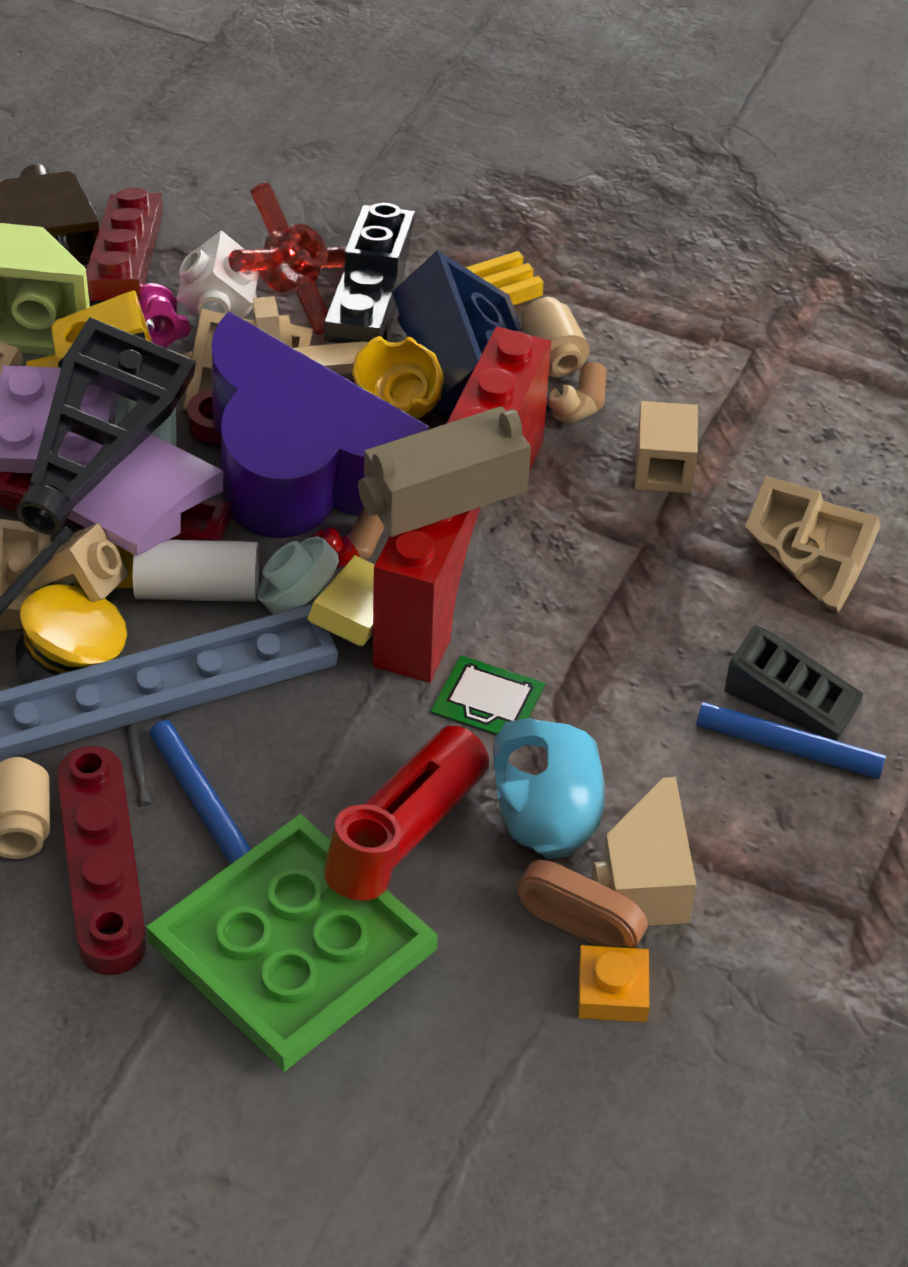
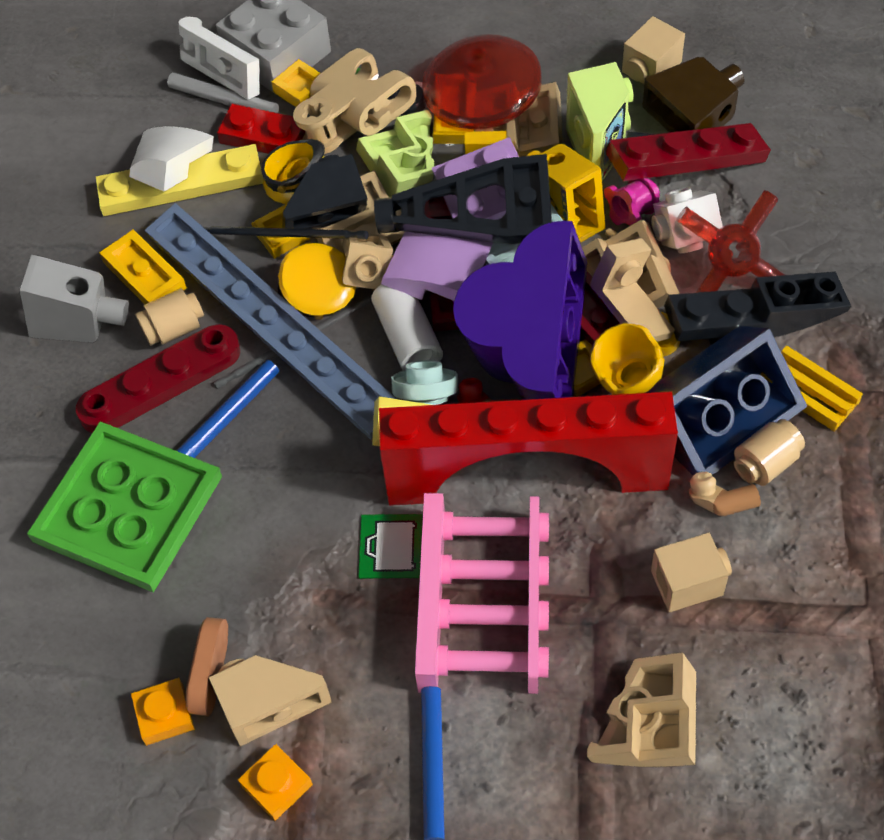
camera: 75 degrees right, 10 degrees up
red piece [324,726,489,901] -> none
dark tan brick [358,406,531,537] -> none
medium azure piece [493,718,605,859] -> none
pearl dark grey slope [724,625,864,741] -> none
none -> light orange plate [238,744,313,821]
none -> bright pink fence [415,493,549,694]

